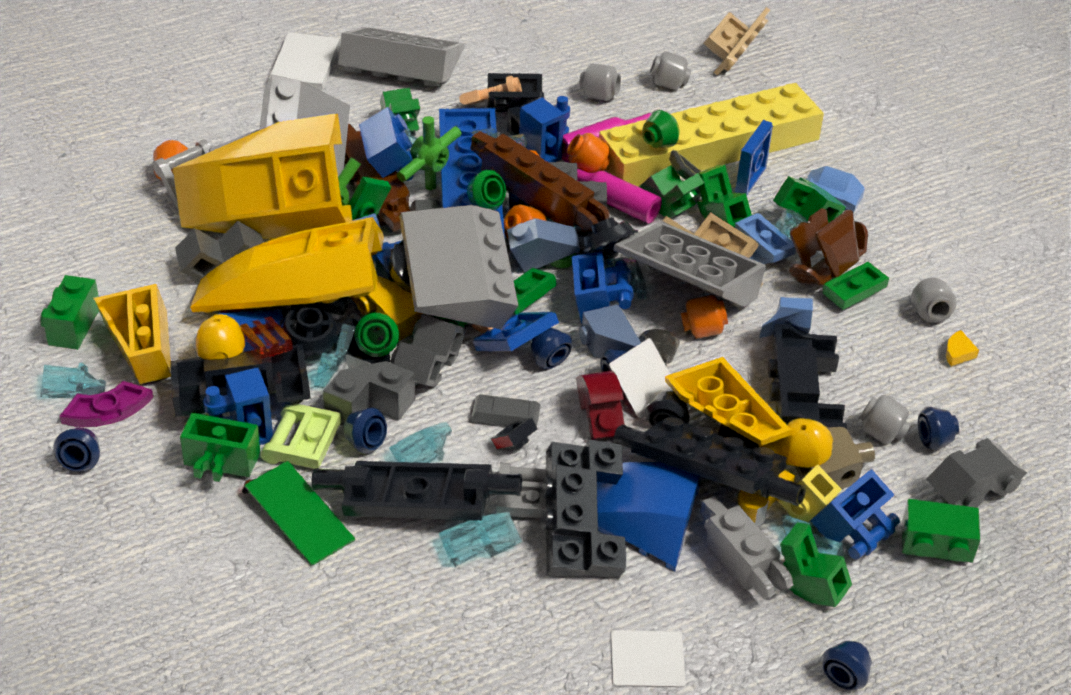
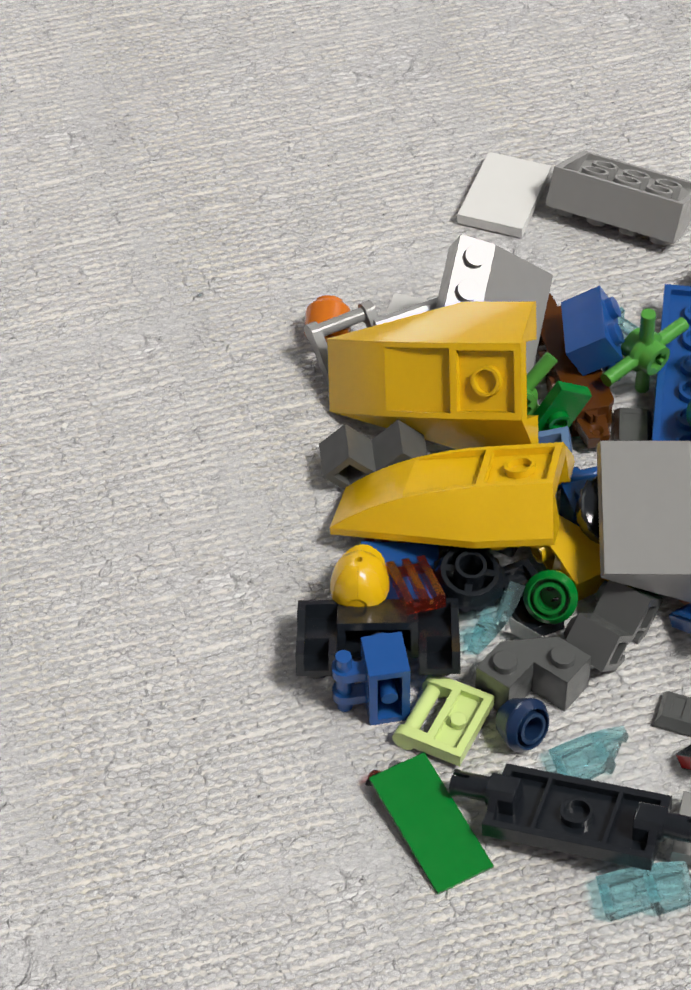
camera: 15 degrees right, 5 degrees up
green brick [40,275,99,350] -> none
clear light blue slope [40,362,106,398] -> none
dark blue cone [53,427,100,472] -> none
magenta tile [59,381,153,427] -> none
yellow wedge [94,284,171,384] -> none
green brick [180,413,261,482] -> none
green brick [380,88,420,133] -> none

